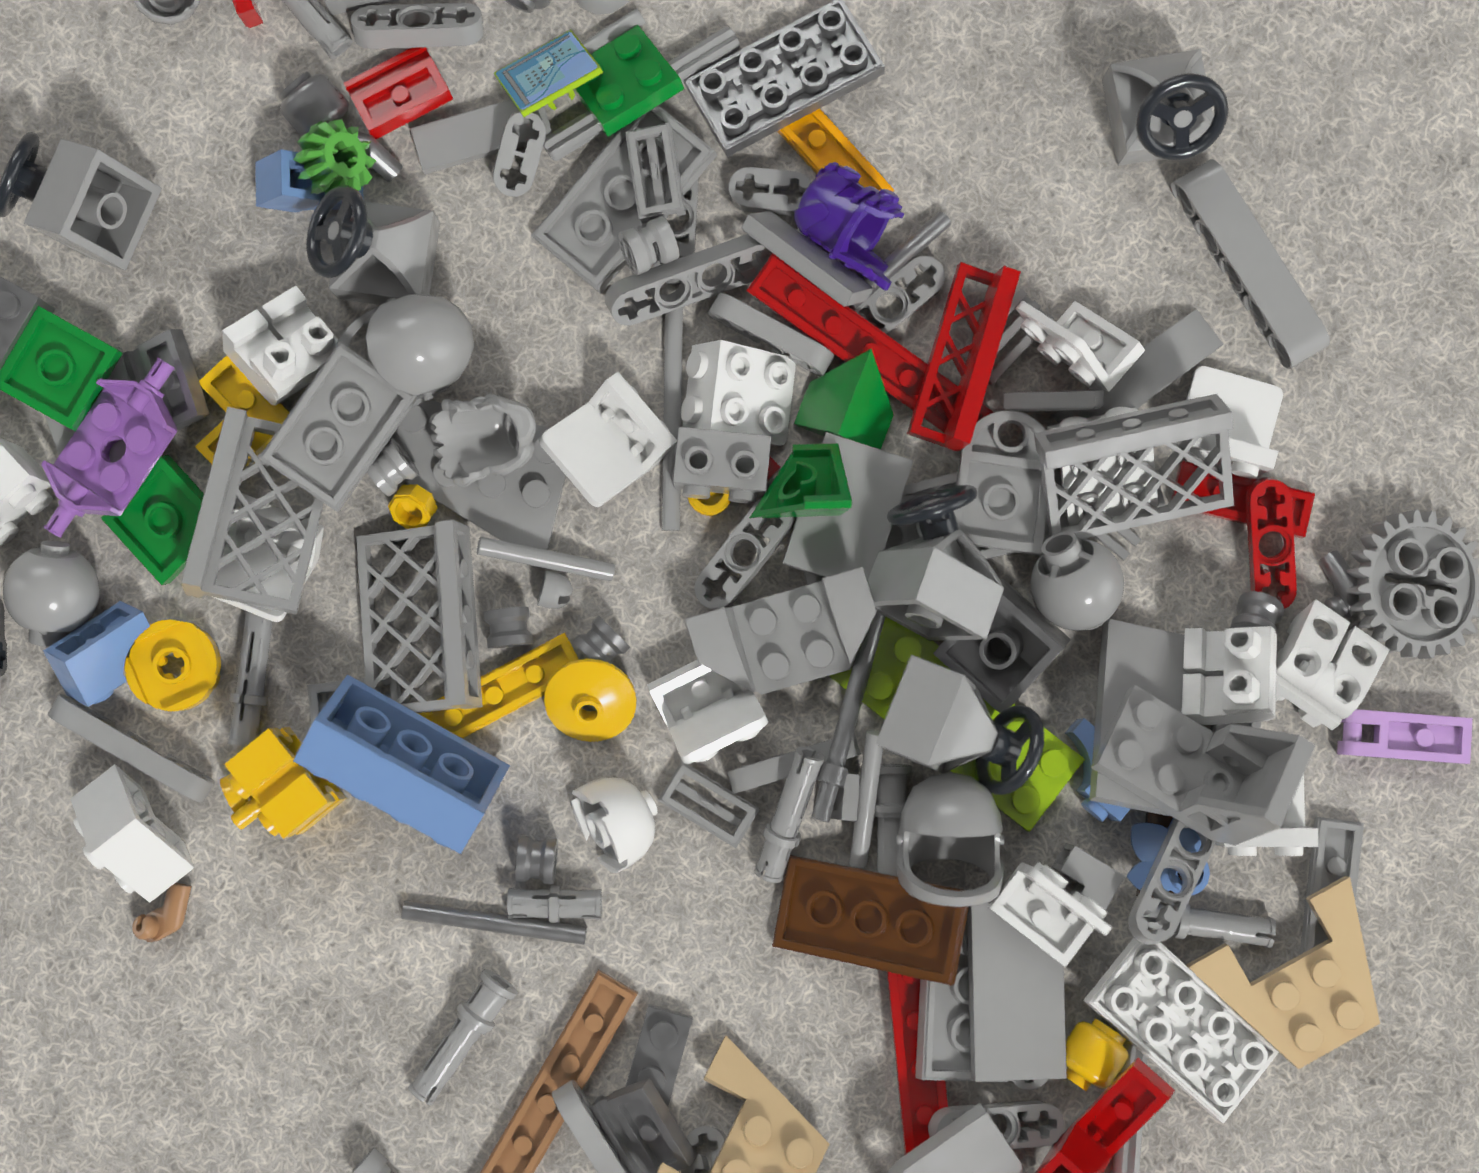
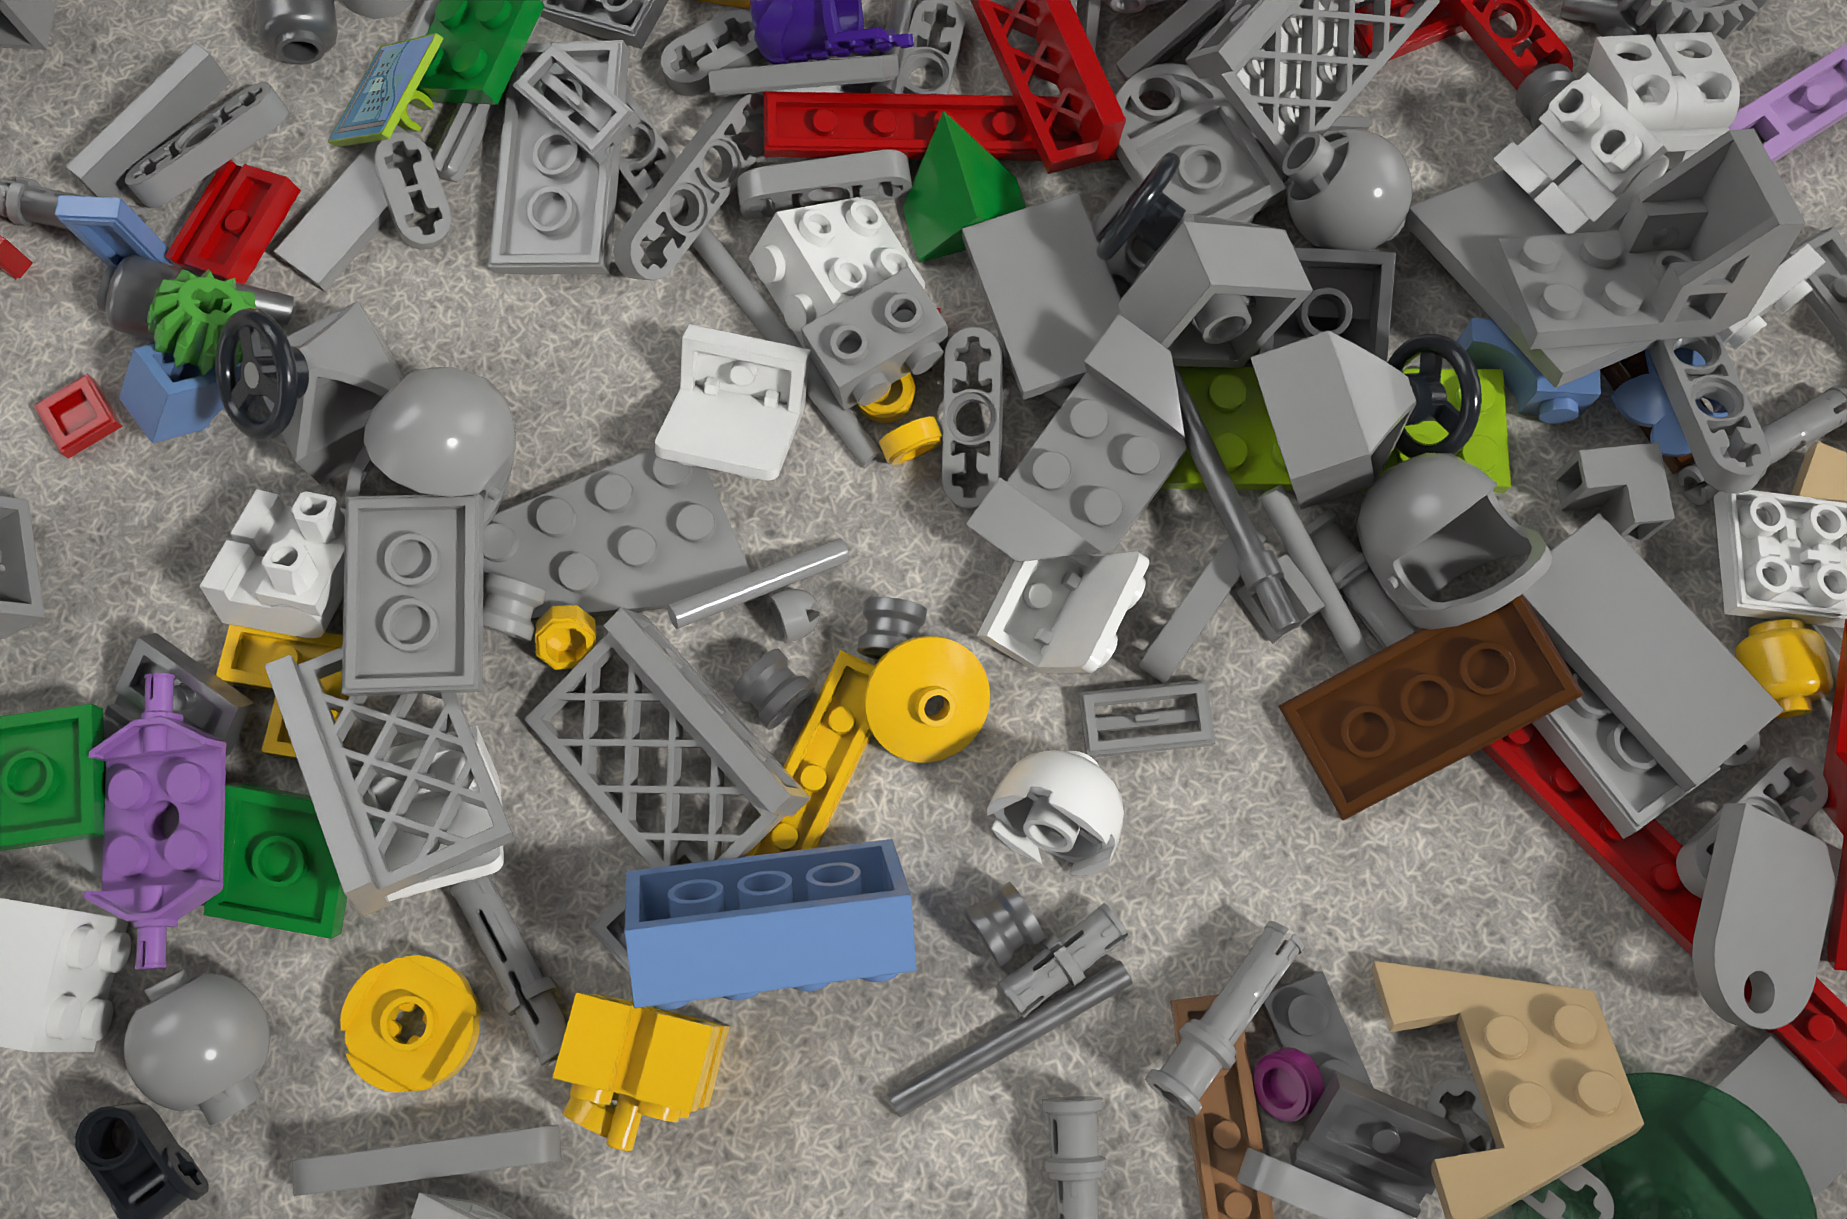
camera: 30 degrees left, 10 degrees down
medium blue arch [43,601,150,707] -> none
light grey hair [429,393,536,488] -> none
light grey wheel [618,216,679,275] -> none
green slope [749,443,852,518] -> none
light grey pin [754,746,825,883] -> none
white bracket [987,862,1112,967] -> none
none -> red tile [33,373,123,459]
none -> medium blue tile [55,195,170,266]
none -> yellow tile [879,416,943,465]
none -> light grey pin [1145,921,1305,1118]
none -> magenta tile [1252,1047,1324,1122]

